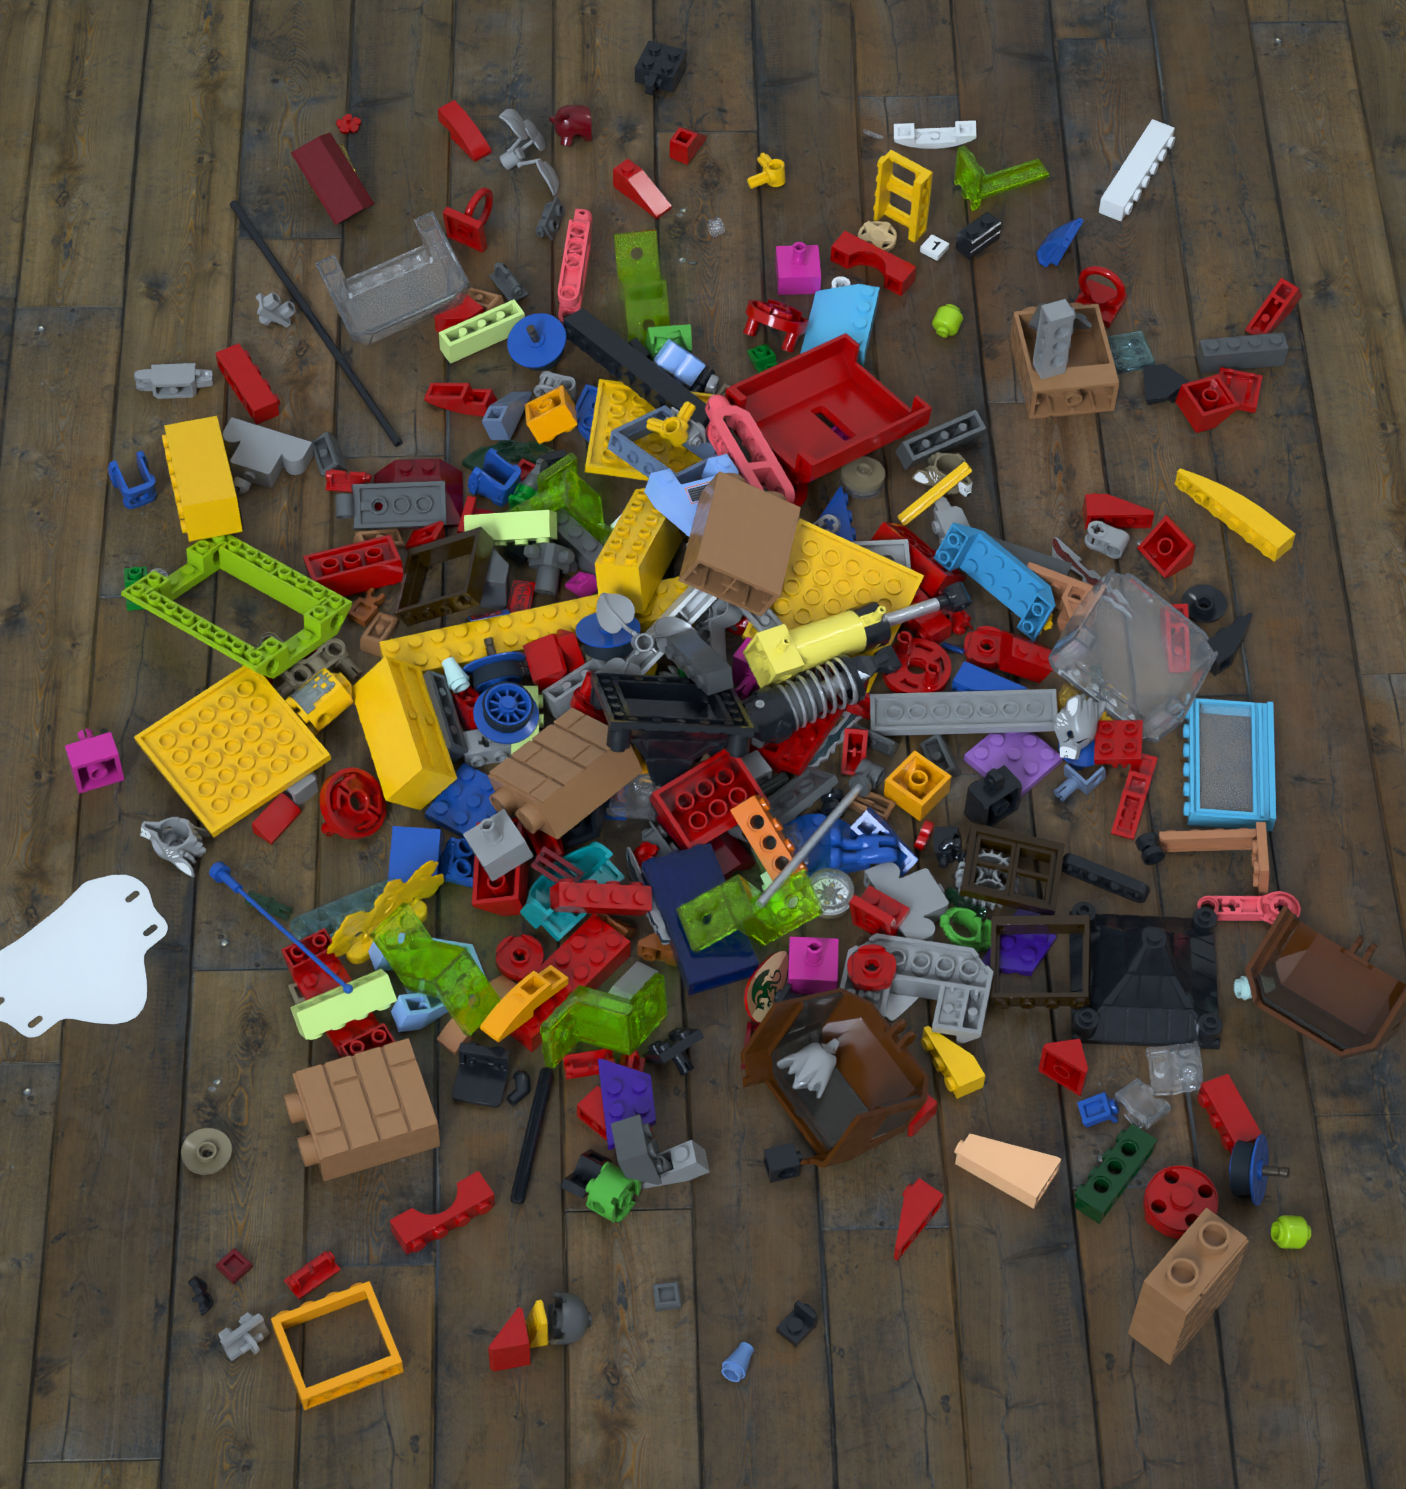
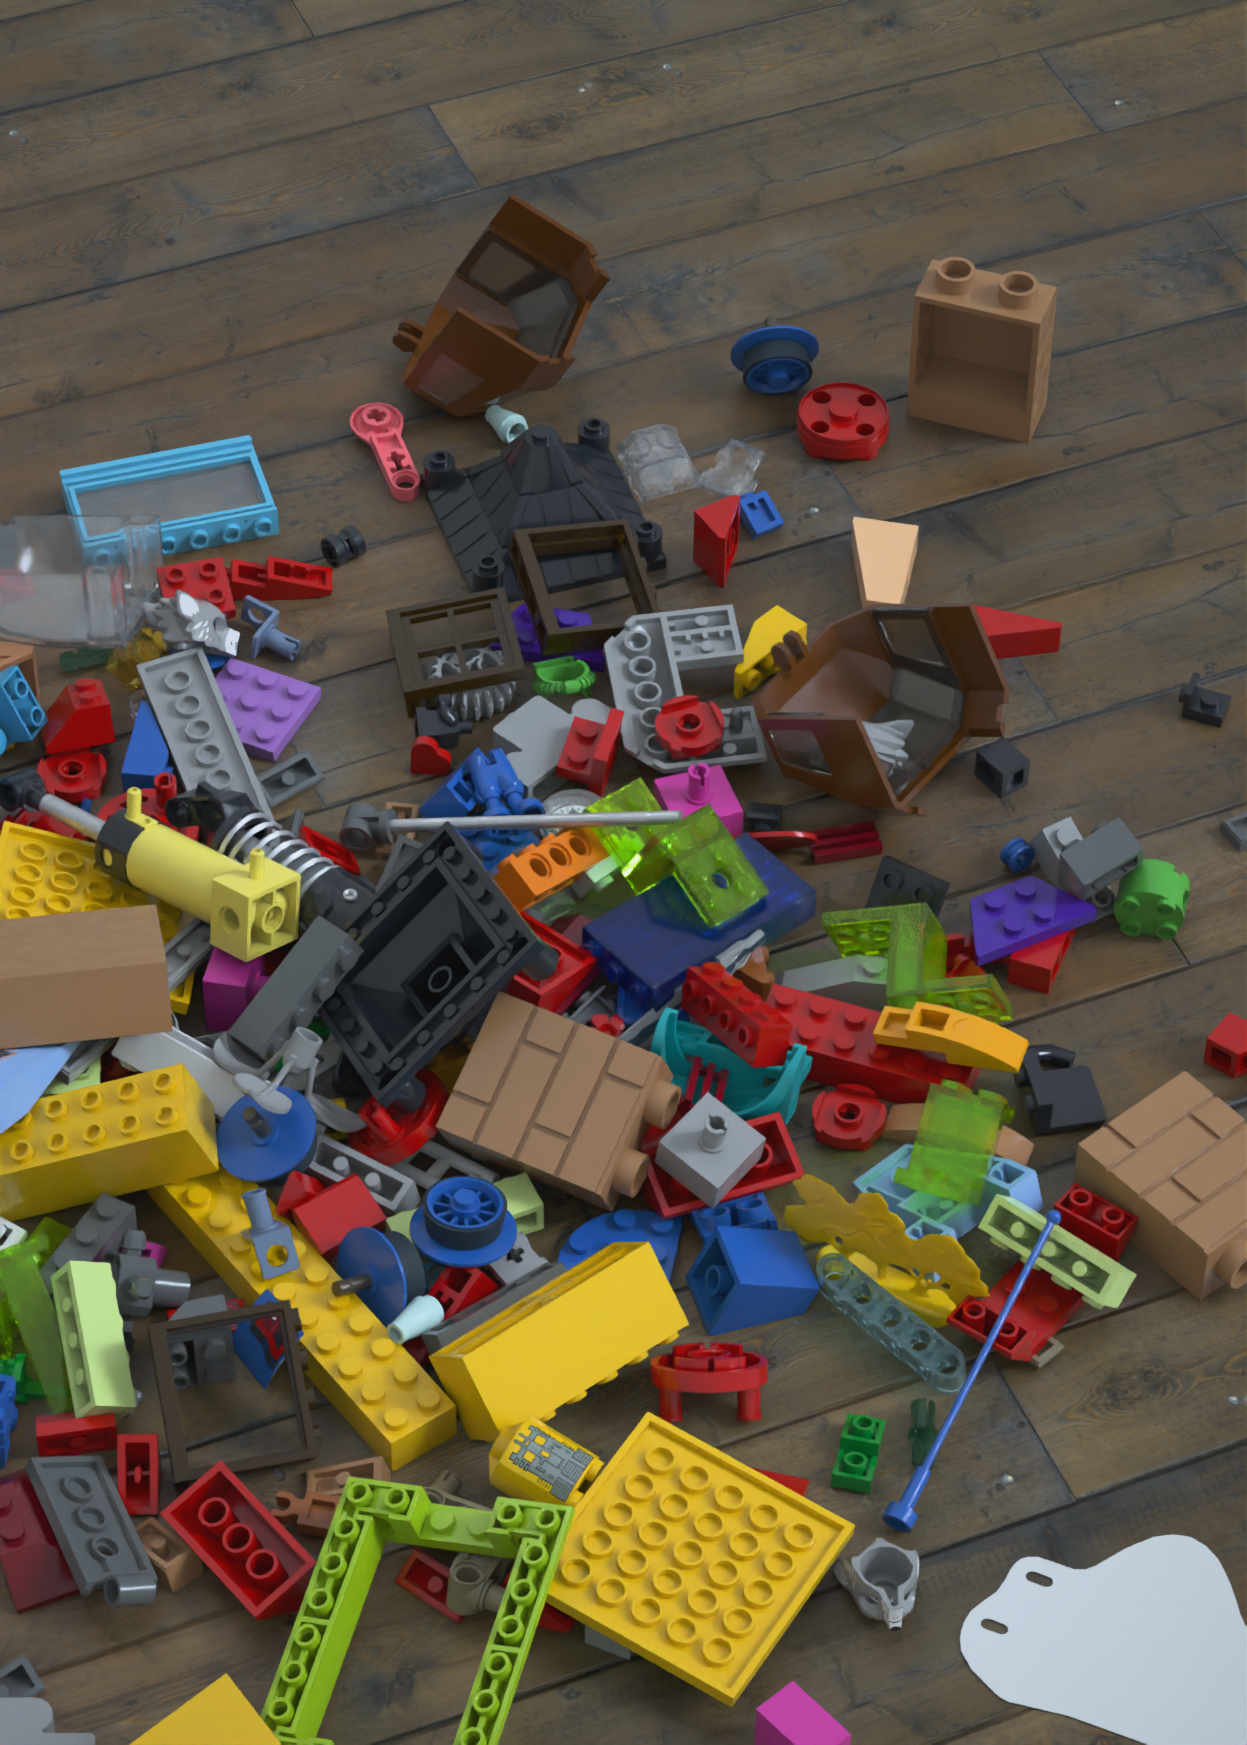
camera: 110 degrees left, 10 degrees down
red hinge [325,469,373,493] -> none
black axle [510,1067,554,1204] -> none
black slope [561,1149,612,1199] -> none
light orange slope [883,750,952,821] -> none
clear green axle [945,887,987,921] -> none
black hinge [964,765,1022,827] -> none
black beam [1061,853,1150,903] -> none
dark green brick [1074,1124,1157,1224] -> none
nougat bracket [1159,822,1269,896] -> none
red brick [1197,1074,1262,1156] -> none
lime head [1271,1215,1311,1249] -> none
none -> sand blue bracket [240,1188,300,1279]
none -> green slope [831,1413,886,1494]
none -> blue bush [1000,837,1035,873]

